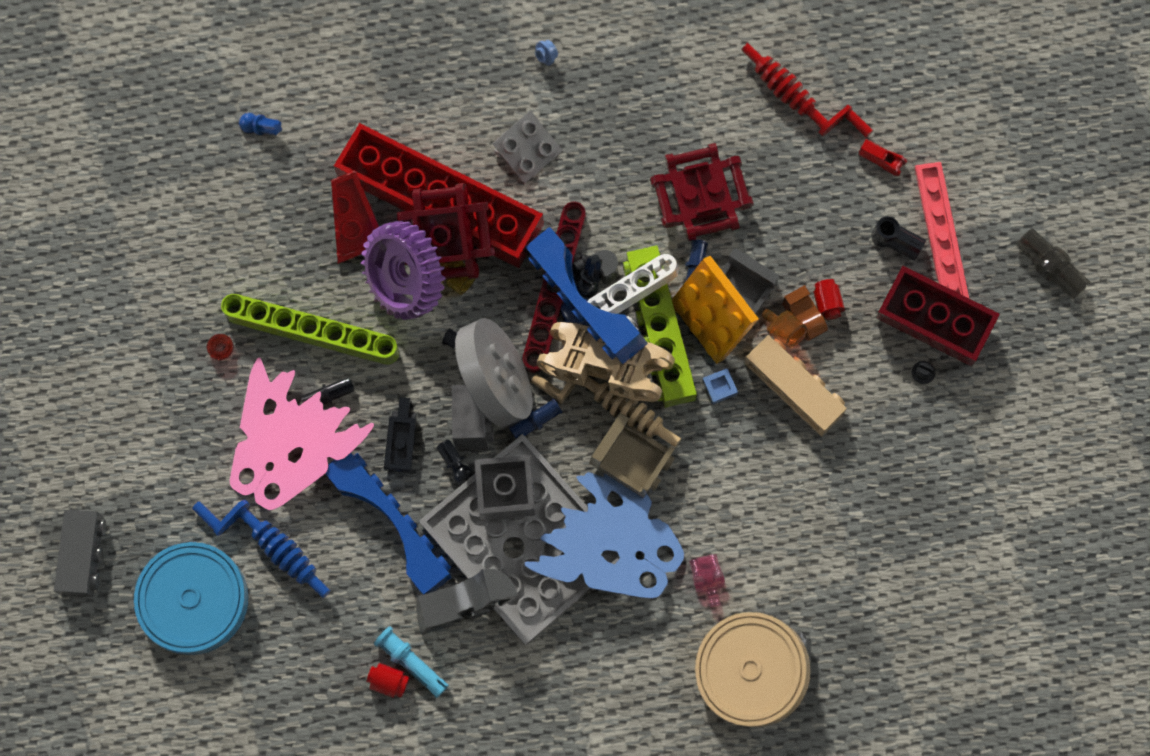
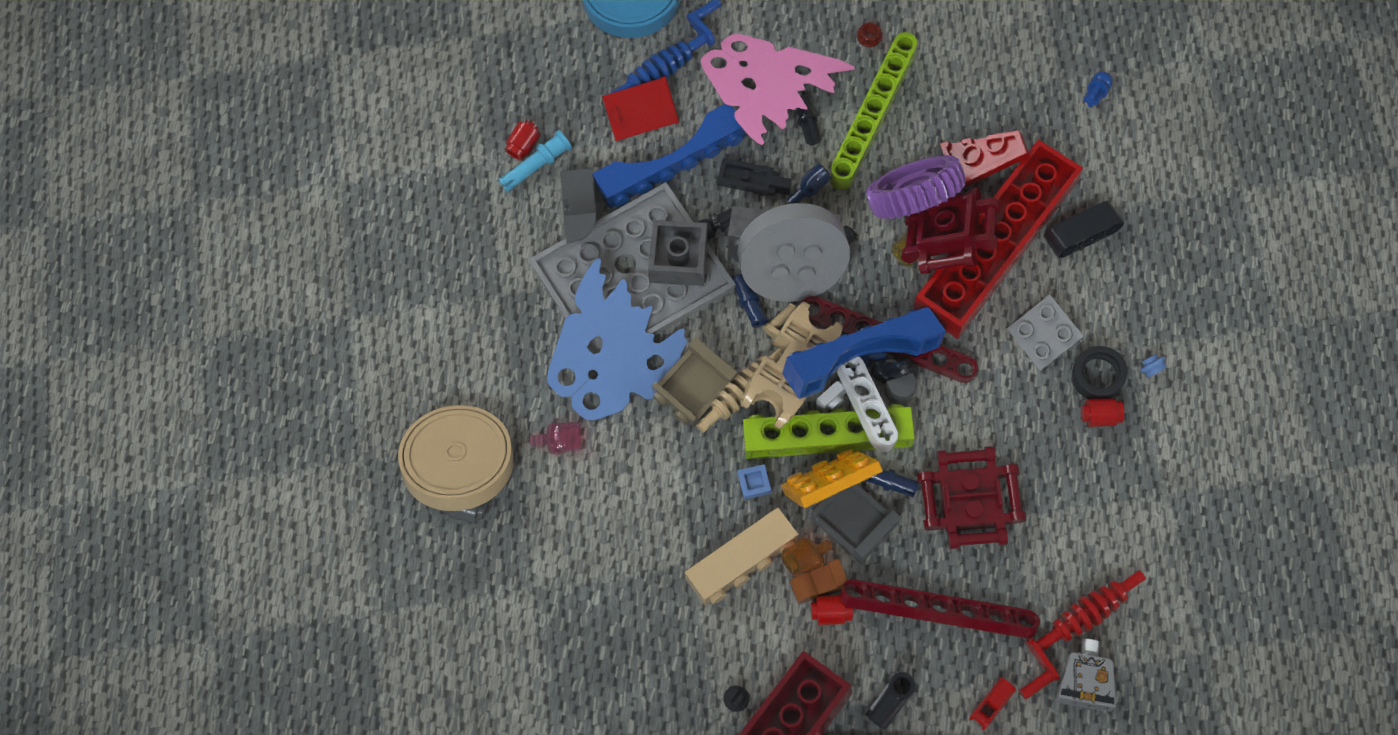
camera: 100 degrees right, 5 degrees down
none -> red container [602,76,680,141]
none -> dark blue piece [787,162,832,204]
none -> dark red beam [840,579,1040,638]
none -> black beam [1043,201,1124,259]
none -> light grey torso [1054,639,1116,712]
none -> black tyre [1072,346,1128,399]
none -> red brick [1080,398,1124,427]

